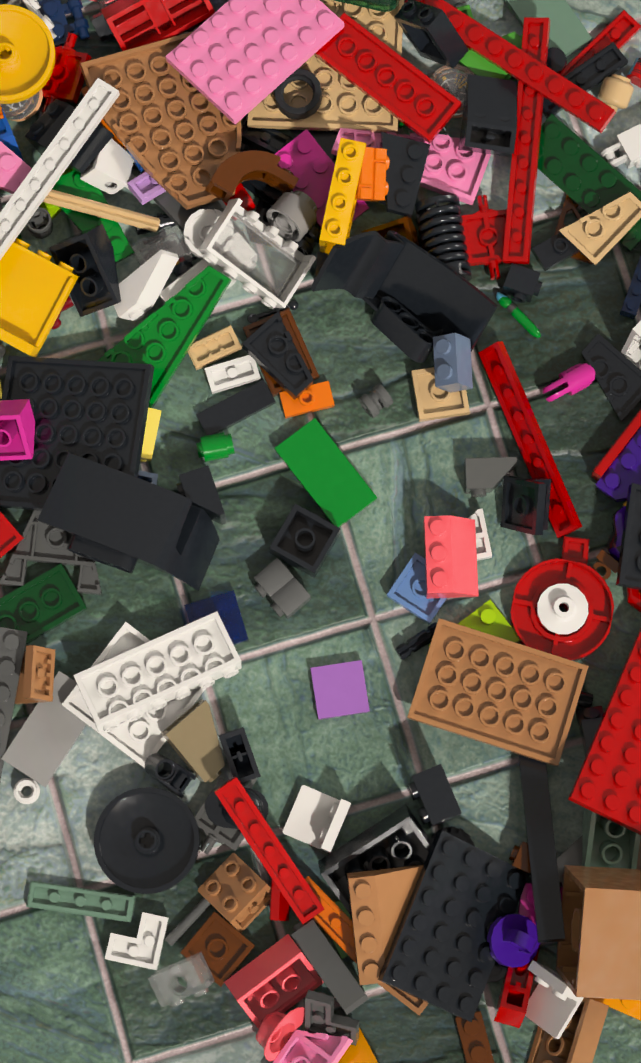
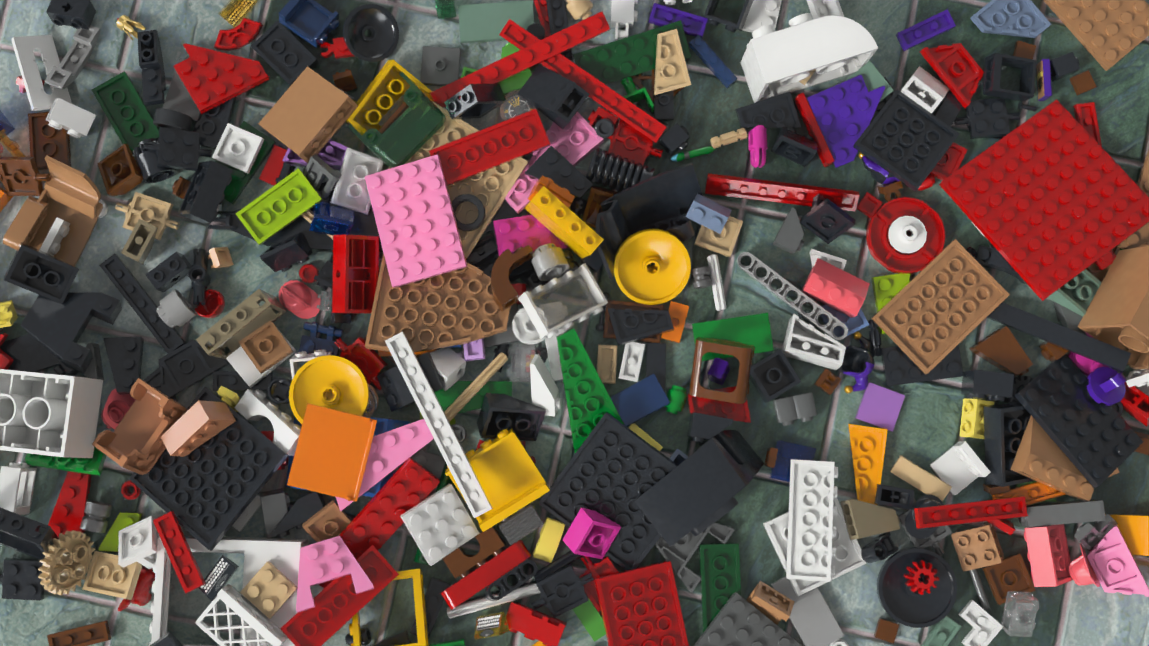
camera: 60 degrees left, 5 degrees up
none -> black piece [570,197,587,218]
none -> red bracket [588,107,619,127]
none -> black tile [595,118,615,138]
none -> dark blue piece [610,374,670,427]
none -> yellow dish [614,229,691,305]
none -> green bracket [621,77,654,113]
none -> red wing [687,386,751,423]
none -> reddish brown piece [689,337,755,404]
none -> white axle [707,254,726,311]
none -> dark purple slope [707,358,730,385]
none -> tan axle [710,128,747,148]
none -> light grey beam [737,252,848,341]
none -> reddish brown tile [764,447,778,468]
none -> black slope [771,127,817,167]
none -> white wedge [782,314,846,370]
none -> reddish brown tile [814,368,842,395]
none -> black piece [840,332,875,394]
none -> light orange wing [848,424,888,505]
none -> reddish brown tile [874,618,899,643]
none -> black plate [881,344,964,386]
none -> tan tile [890,455,952,501]
none -> red gear [904,560,939,595]
none -> light yellow bracket [960,398,994,439]
none -> reddish brown slope [969,326,1033,377]
none -> reddish brown tile [983,483,1010,495]

